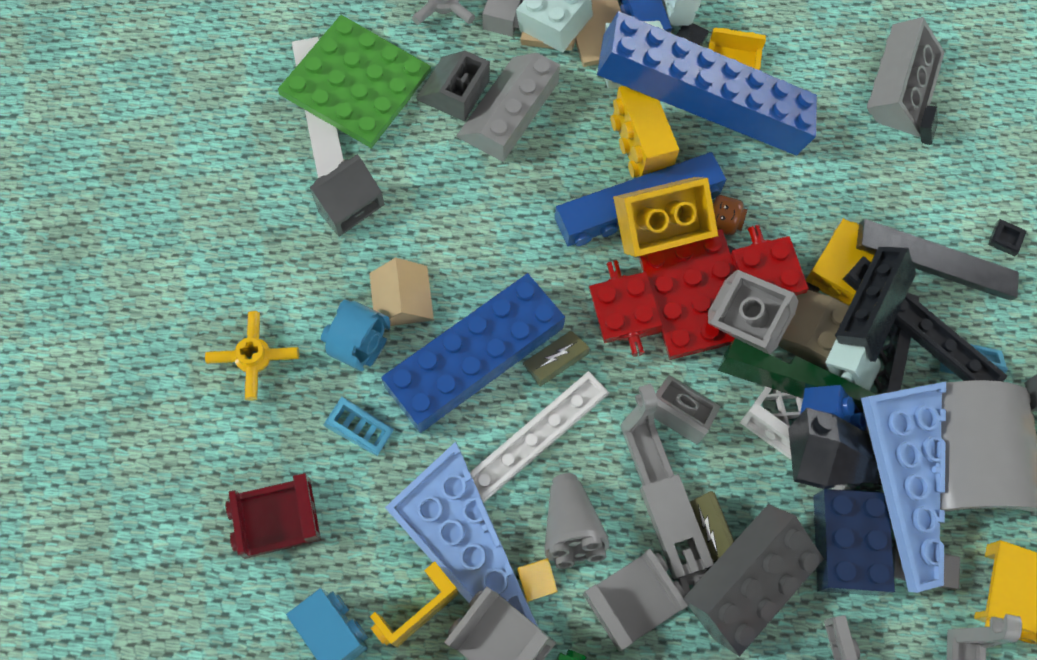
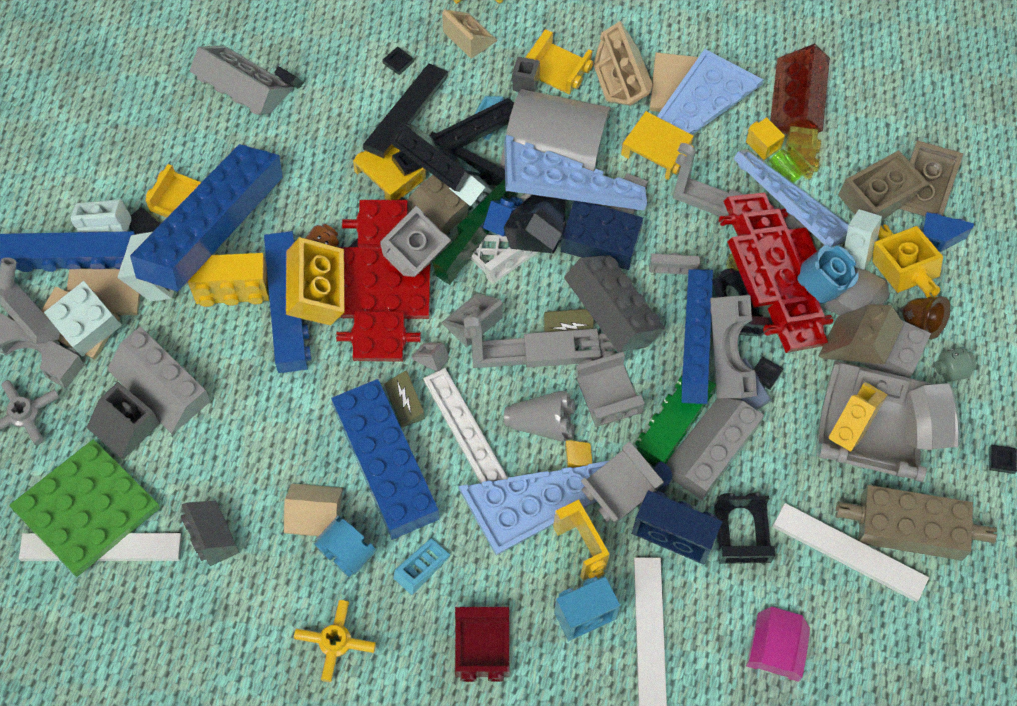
camera: 75 degrees left, 5 degrees down
none -> light grey slope [412,343,449,371]

